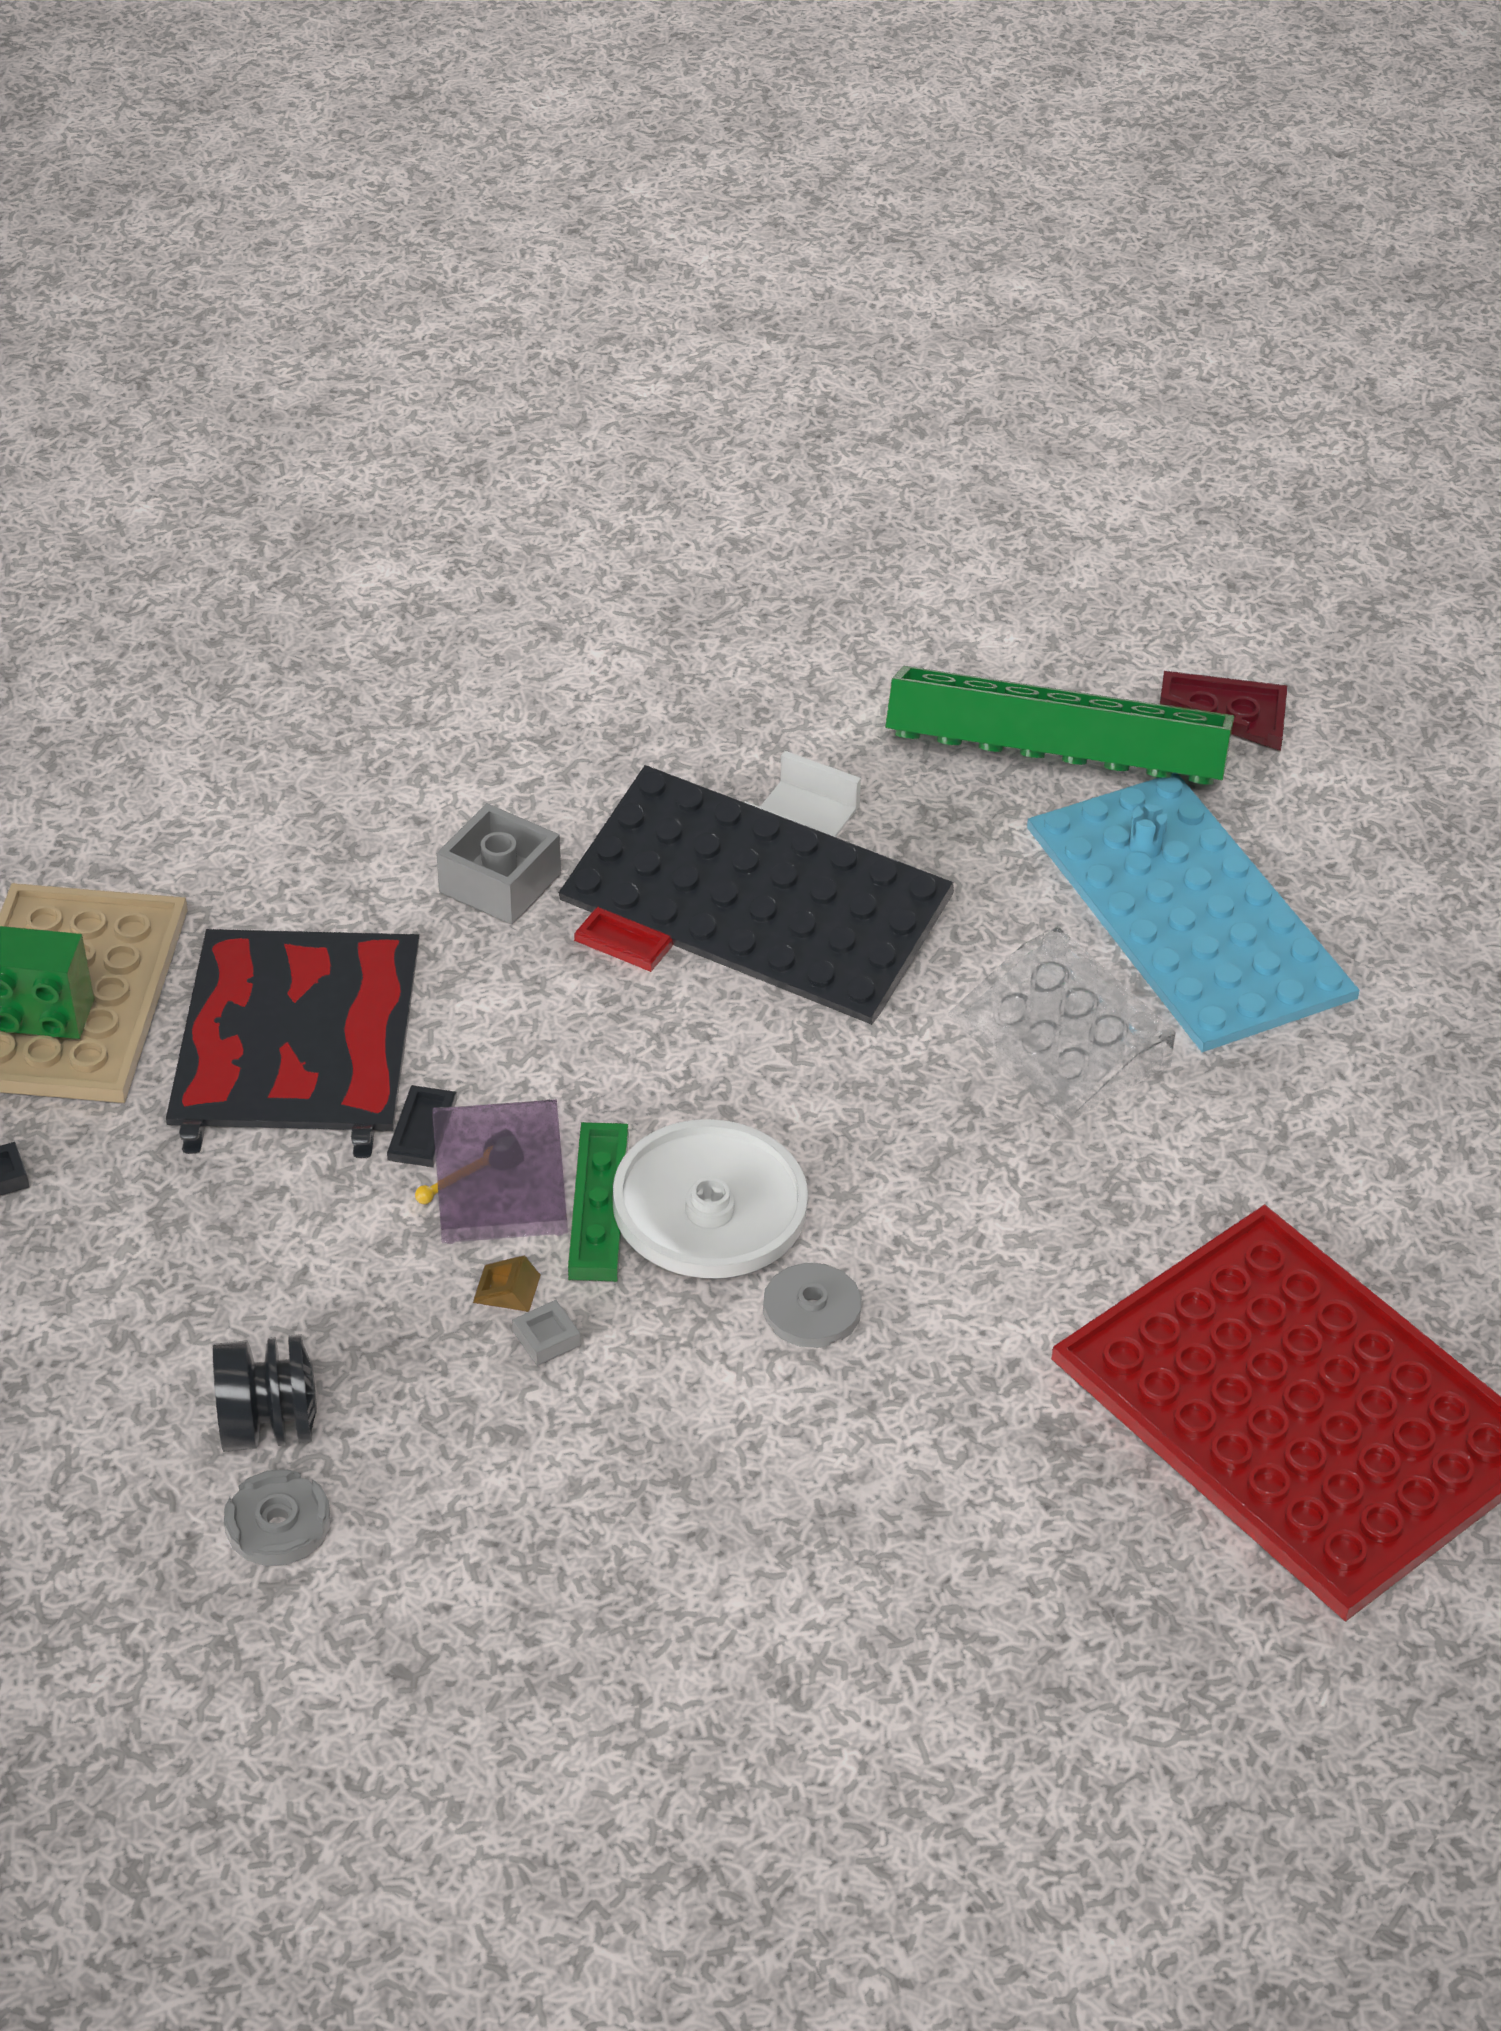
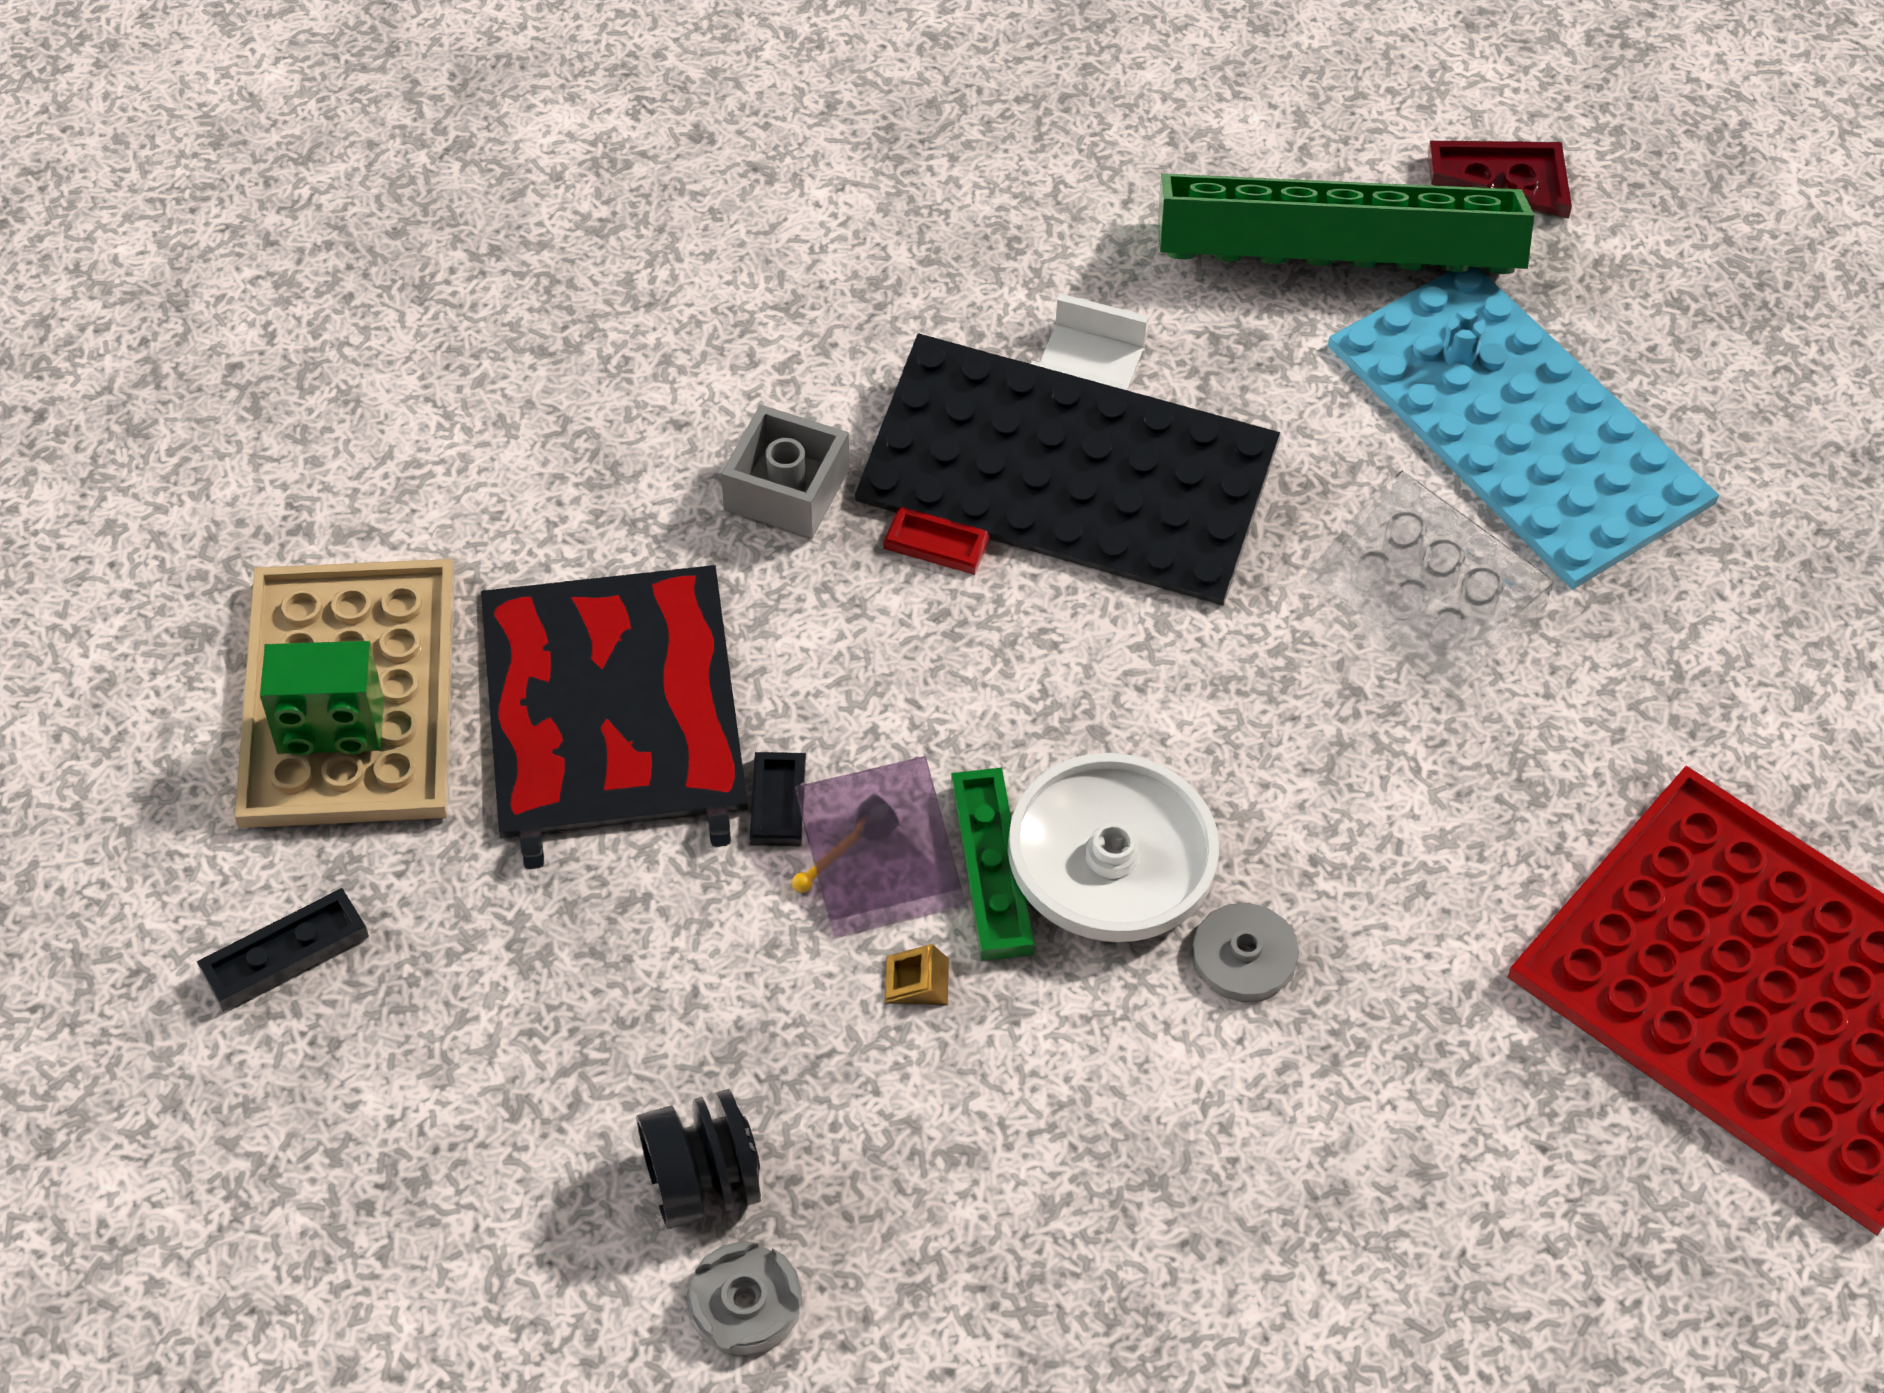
camera: 10 degrees left, 10 degrees up
light grey plate [512,1300,581,1366] -> none

